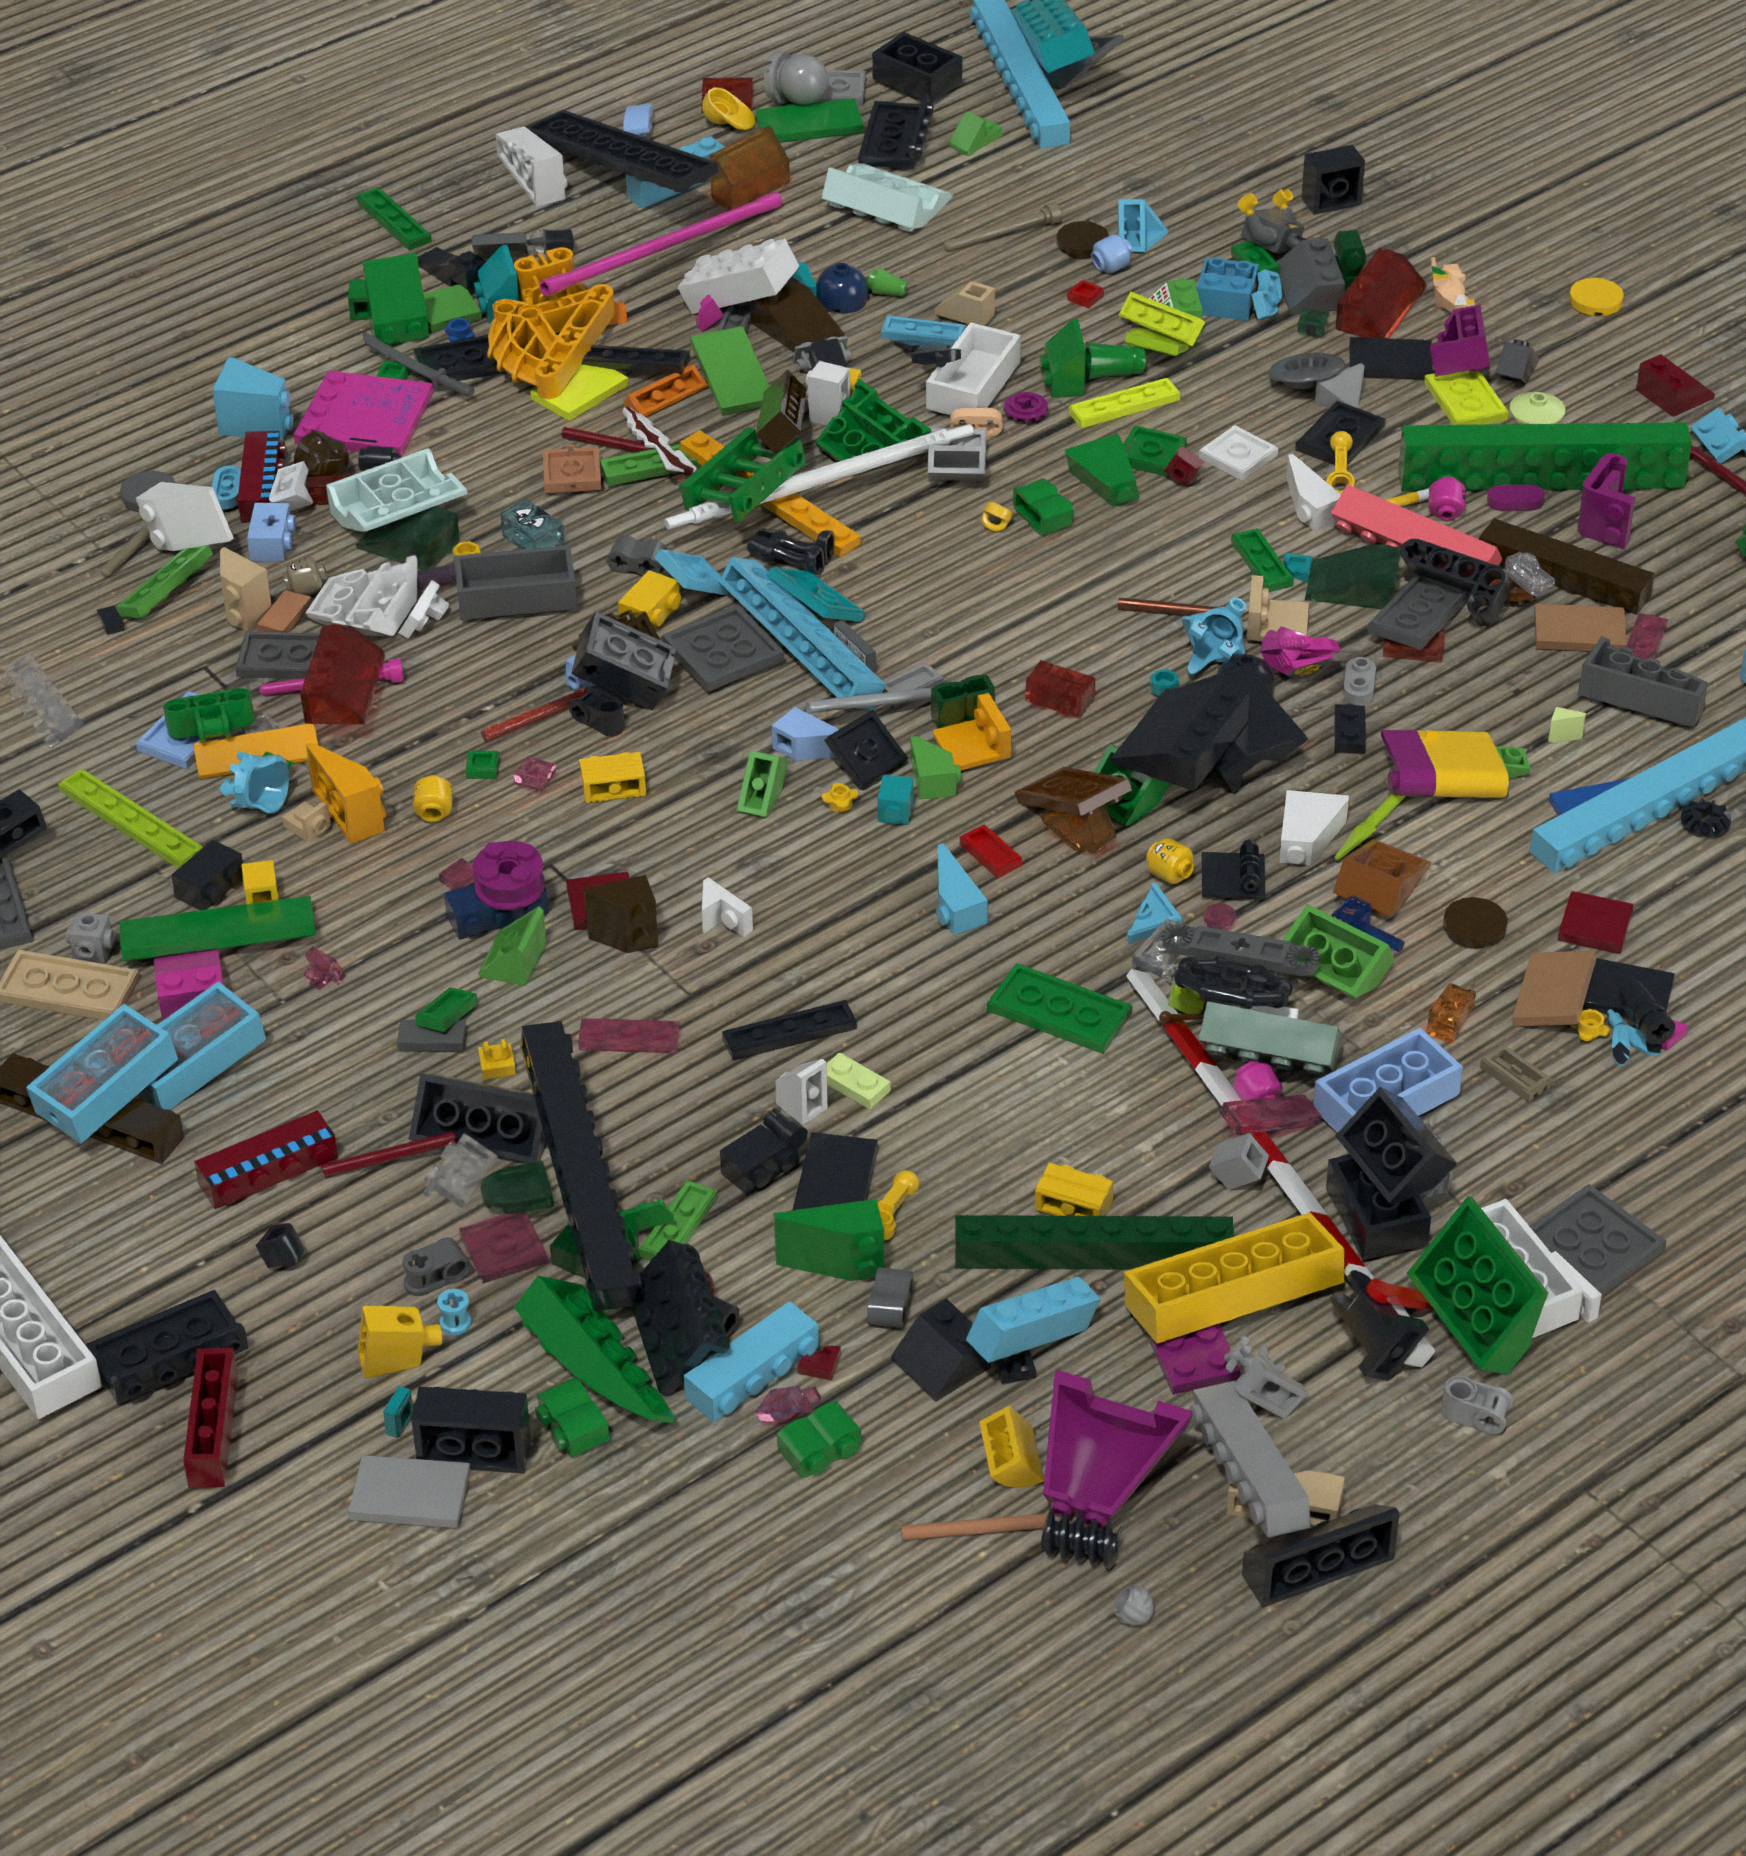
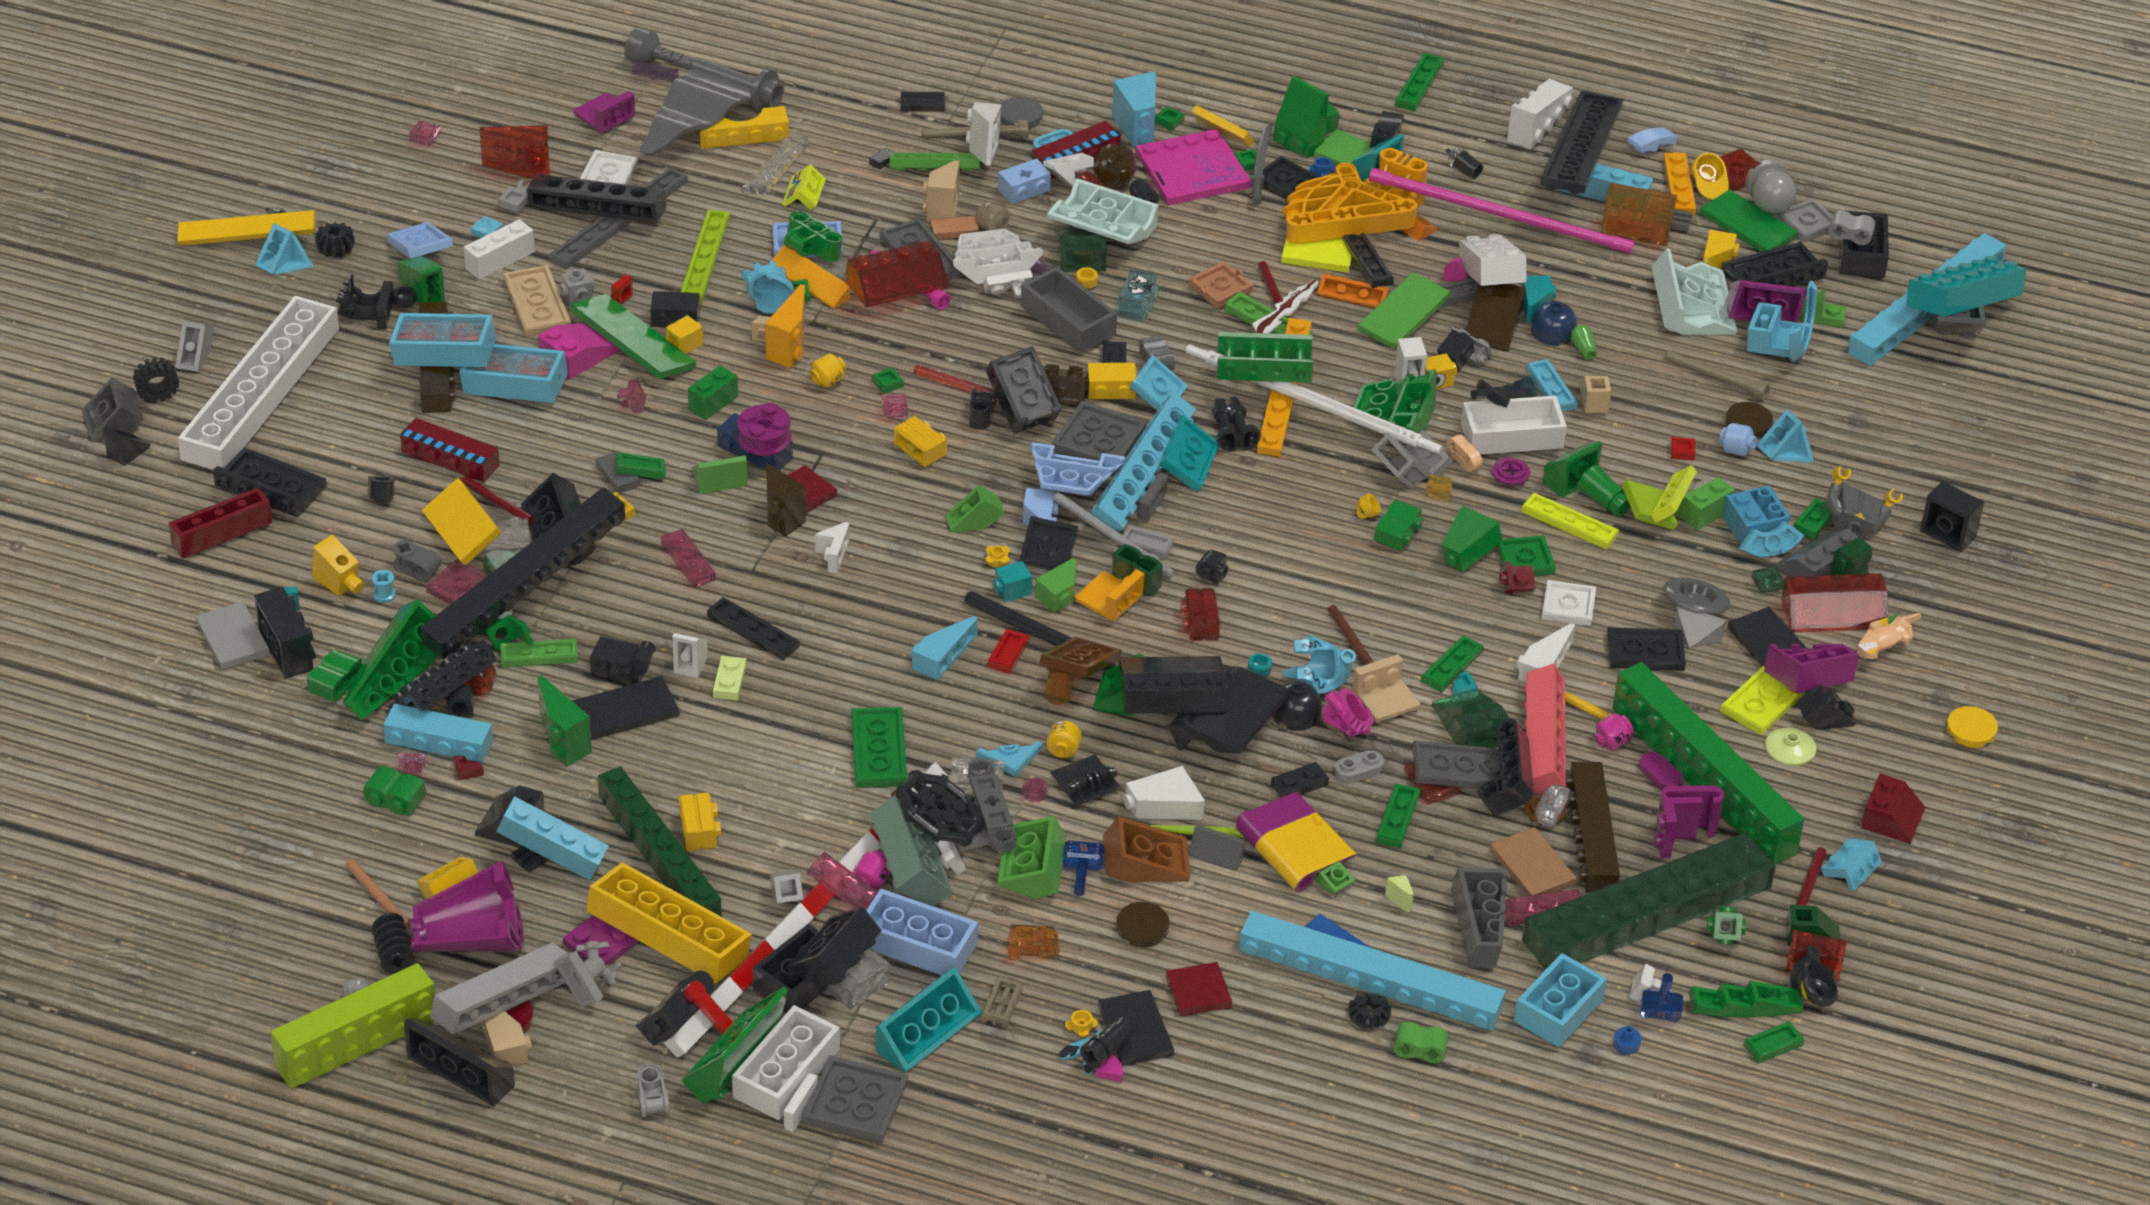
camera: 55 degrees right, 0 degrees up
dark grey tile [472,232,528,259] -> none
dark brown brick [756,369,807,454] -> none
dark grey axle [867,1267,914,1329] -> none
yellow piece [877,1170,920,1240] -> none
yellow piece [1326,431,1355,494] -> none
medium nougat tile [1512,950,1596,1026] -> none
none -> lime brick [270,963,435,1089]
none -> yellow tile [422,478,502,565]
none -> red tile [611,274,633,305]
none -> green brick [688,365,738,420]
none -> neon yellow panel [782,164,826,210]
none -> teal slope [876,967,982,1072]
none -> black tile [900,92,945,112]
none -> black axle [964,591,1072,646]
none -> light blue wedge [1031,442,1126,497]
none -> black tile [1102,341,1127,363]
none -> dark grey slope [1189,824,1245,870]
none -> yellow tile [1191,105,1254,148]
none -> black plate [1195,550,1229,584]
none -> green tile [1376,783,1421,848]
none -> clear yellow tile [1425,475,1454,500]
none -> clear green brick [1522,832,1776,970]
none -> light orange plate [1663,152,1696,216]
none -> yellow slope [1703,230,1740,270]
none -> magenta slope [1726,280,1807,323]
none -> medium azure piece [1747,281,1817,362]
none -> light grey axle [1829,210,1875,245]

